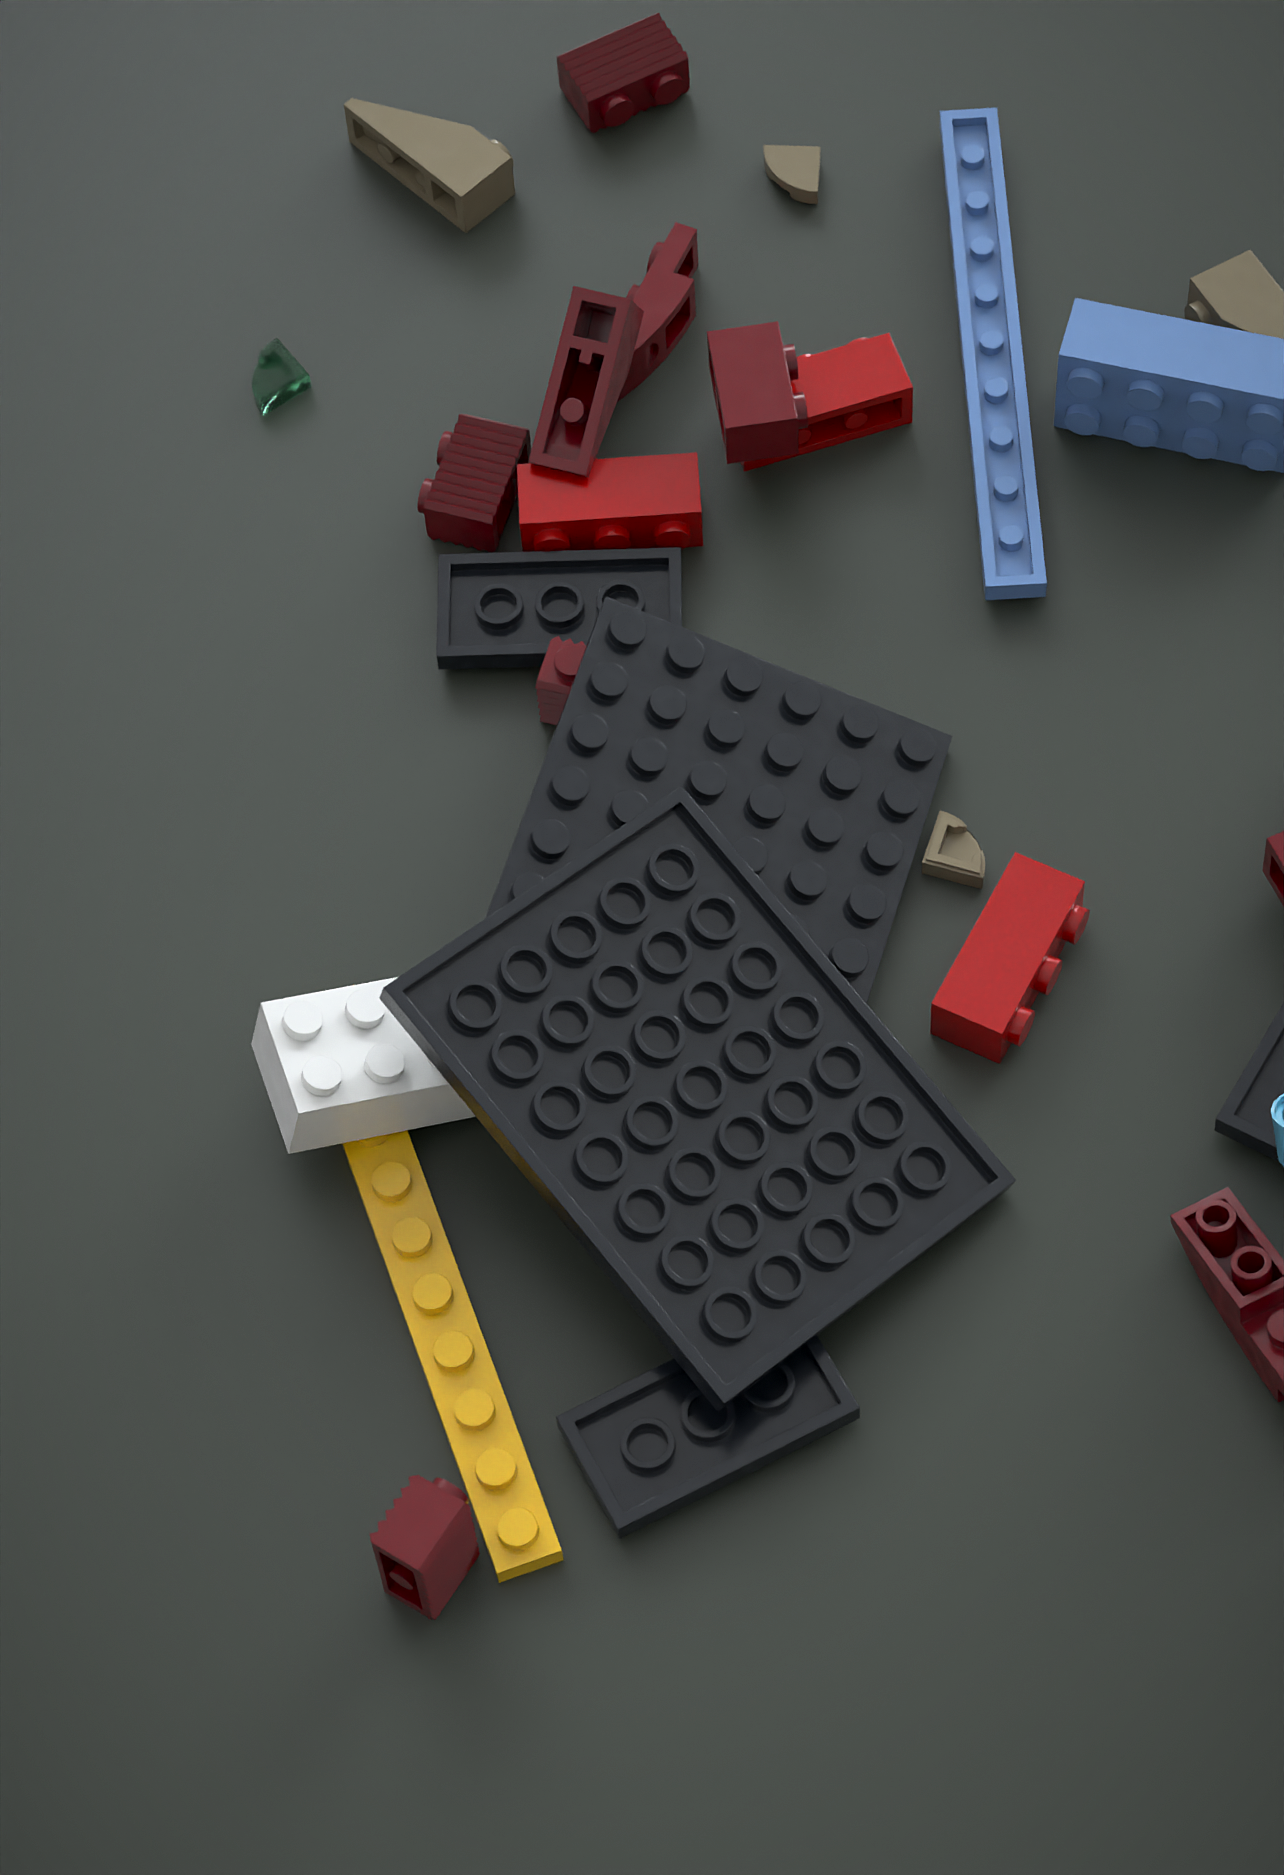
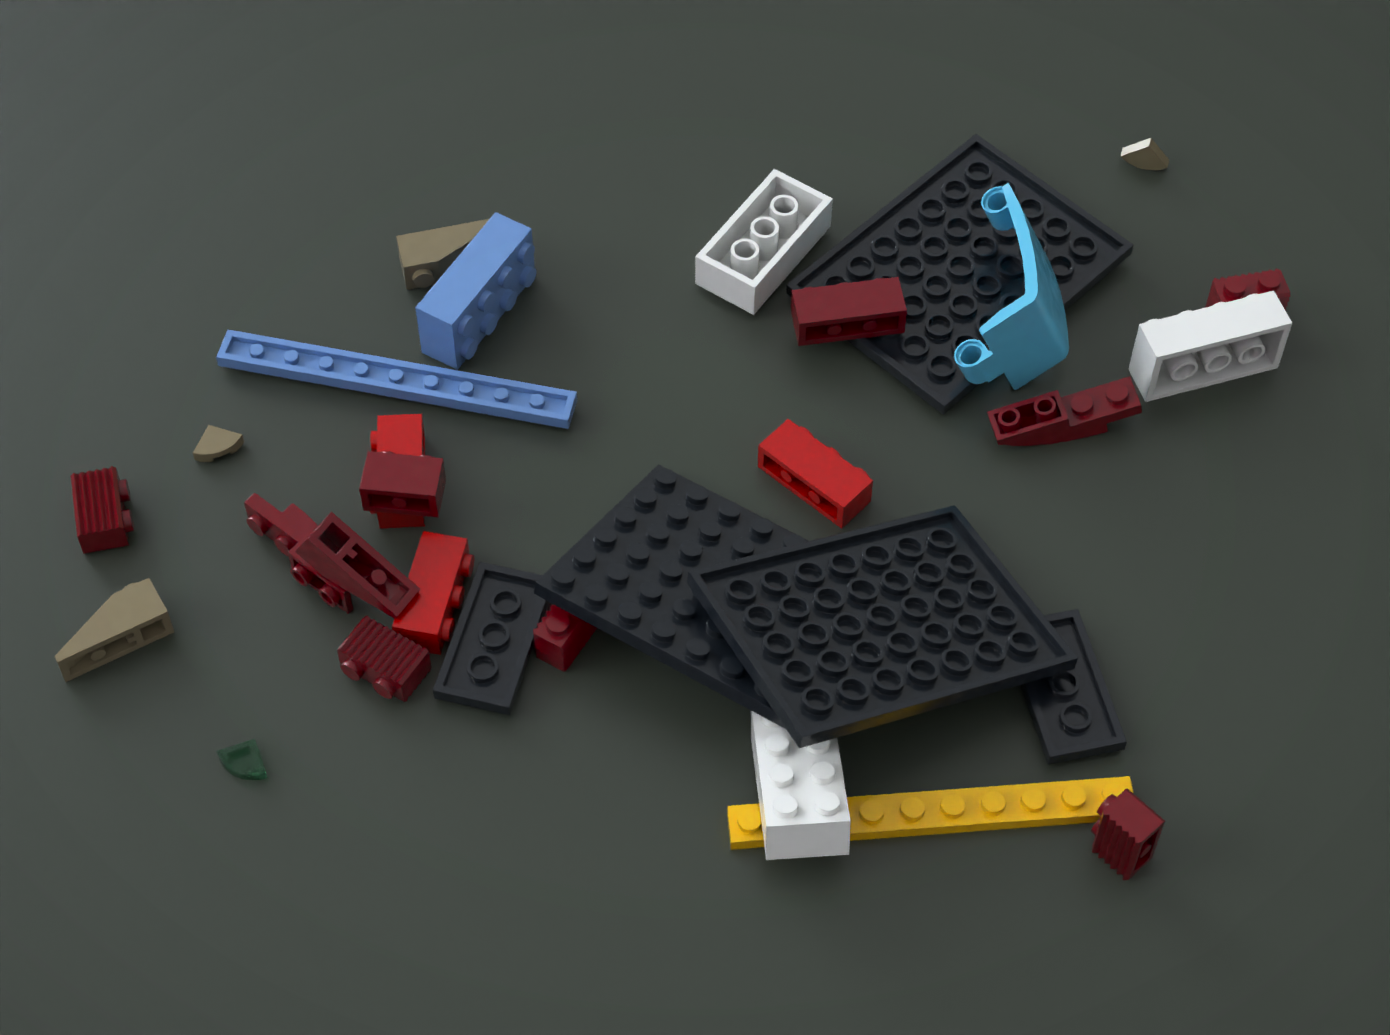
camera: 80 degrees left, 5 degrees down
dark tan tile [922,811,985,889] -> none

